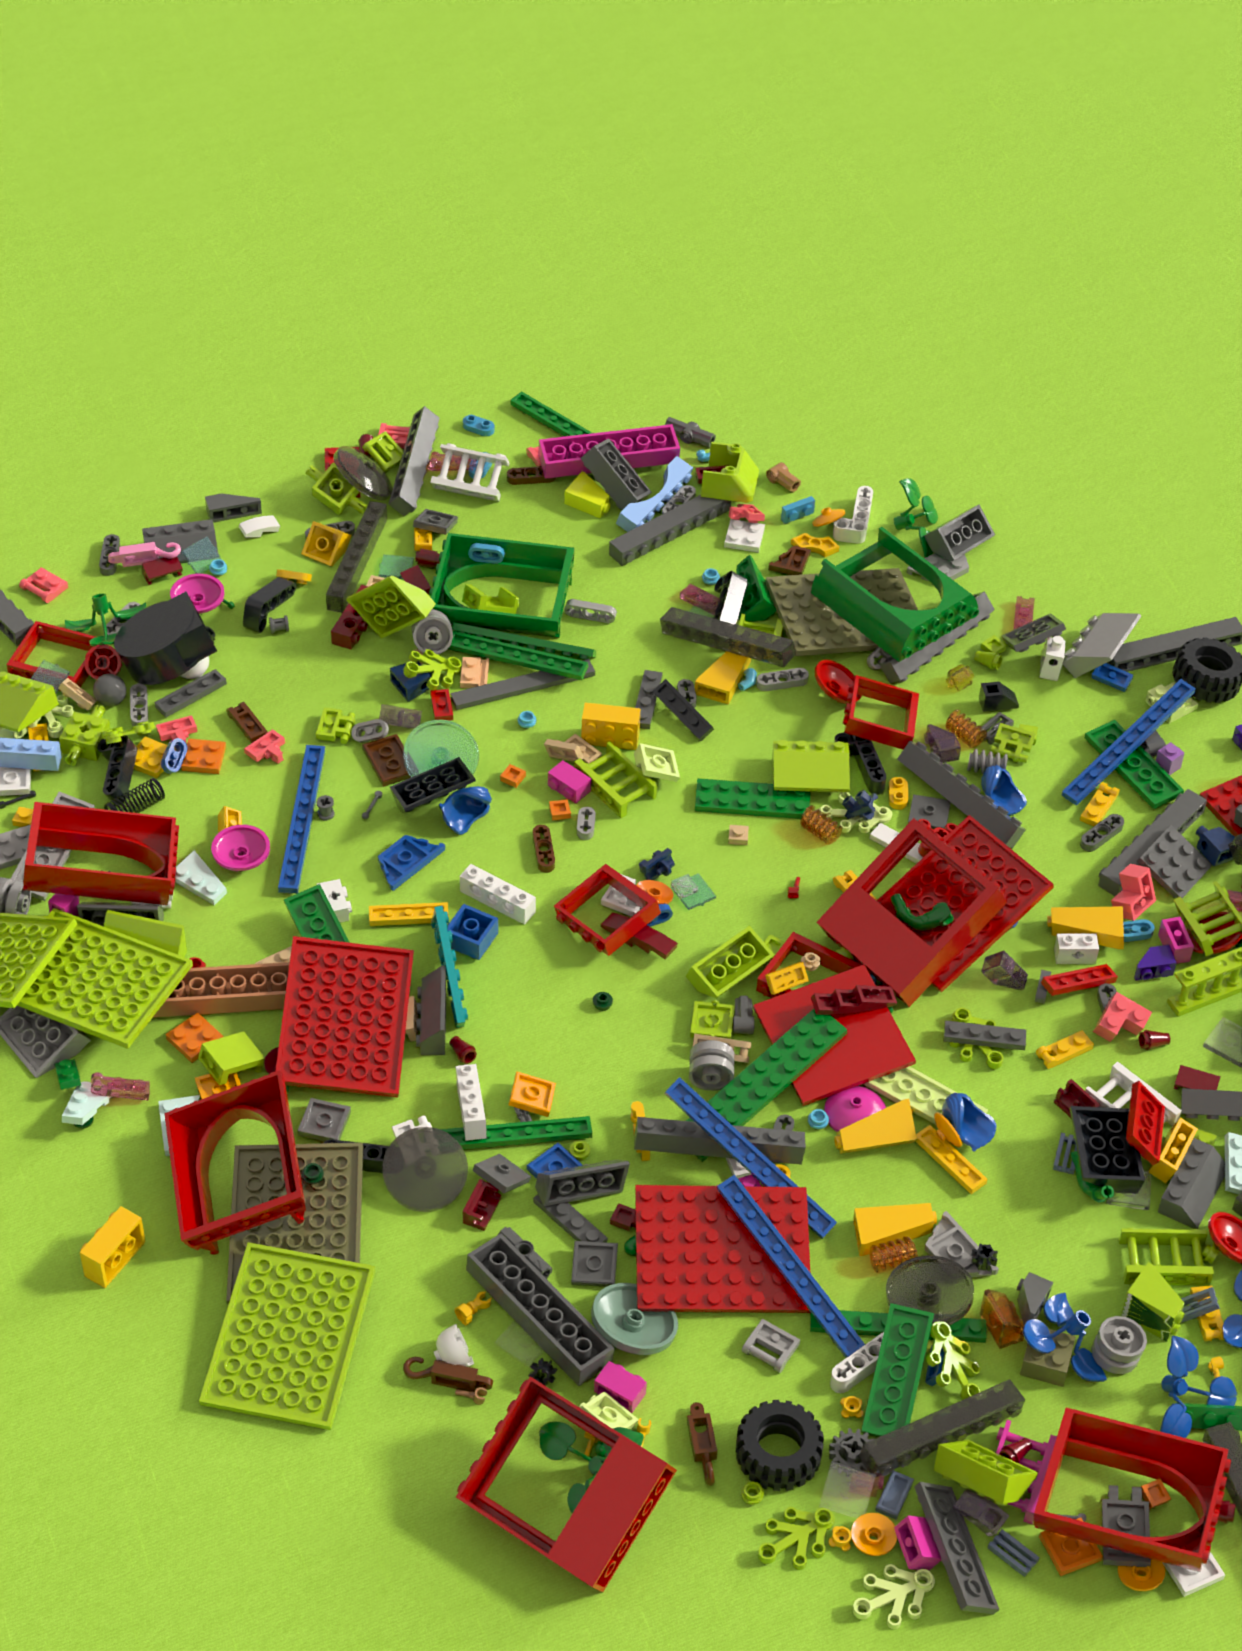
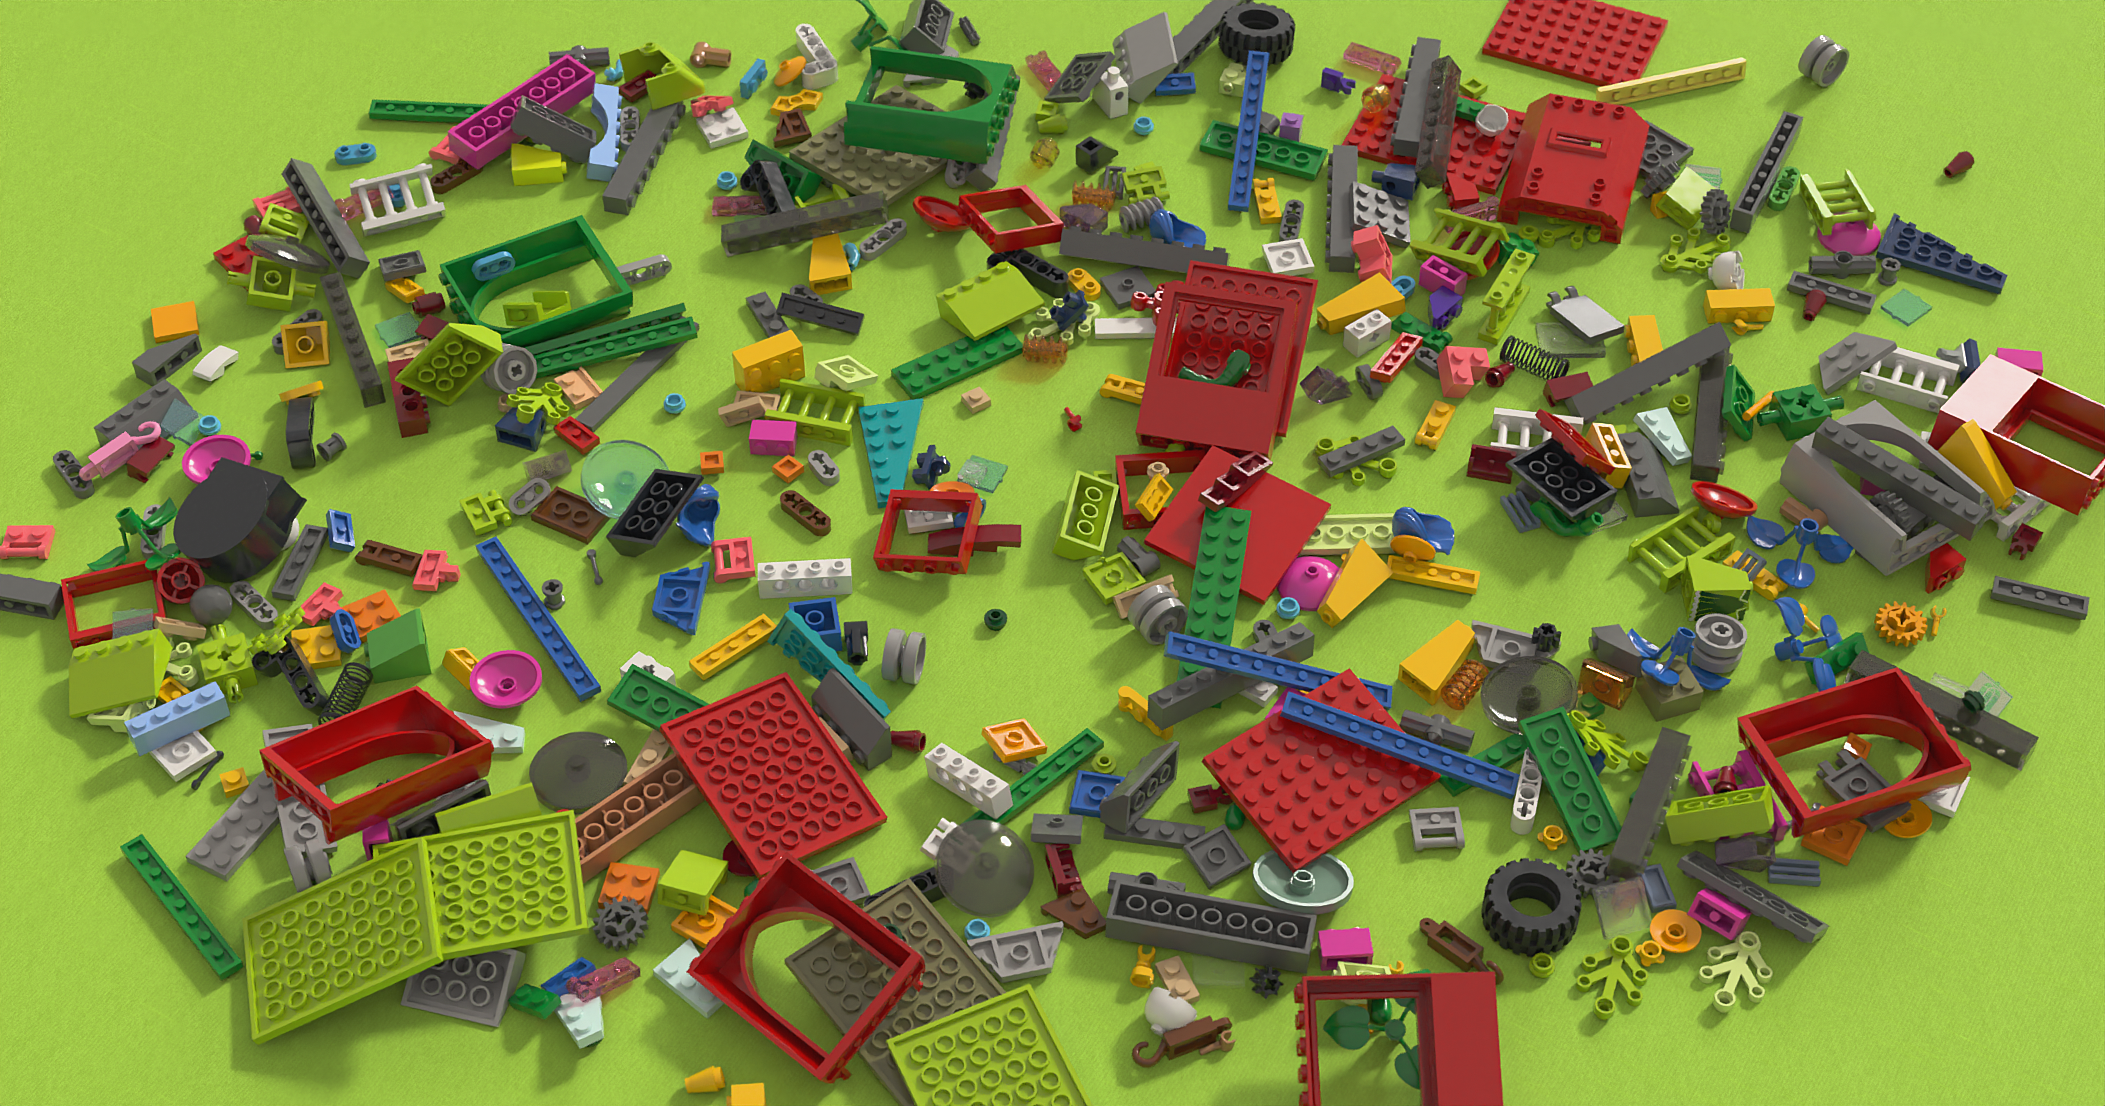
camera: 35 degrees left, 0 degrees up
none -> light orange tile [151,301,199,343]
none -> blue plate [326,509,355,553]
none -> bright green slope [363,608,432,684]
none -> clear smoke dish [529,731,628,815]
none -> blue plate [540,957,598,997]
none -> dark grey gear [593,896,649,951]
none -> yellow cone [685,1066,725,1094]
none -> coral plate [711,537,756,583]
none -> black piece [844,621,868,666]
none -> teal wing [858,398,924,509]
none -> light grey wheel [882,628,927,685]
none -> dark grey axle [959,16,980,46]
none -> medium azure plate [965,919,990,940]
none -> light grey wing [967,921,1063,983]
none -> reddish brown wing [1041,887,1106,939]
none -> medium azure plate [1134,117,1154,135]
none -> tan plate [1155,955,1200,1004]
none -> white plate [1262,238,1314,276]
none -> green plate [1391,312,1453,354]
none -> dark grey piece [1399,710,1475,751]
none -> black piece [1499,335,1570,380]

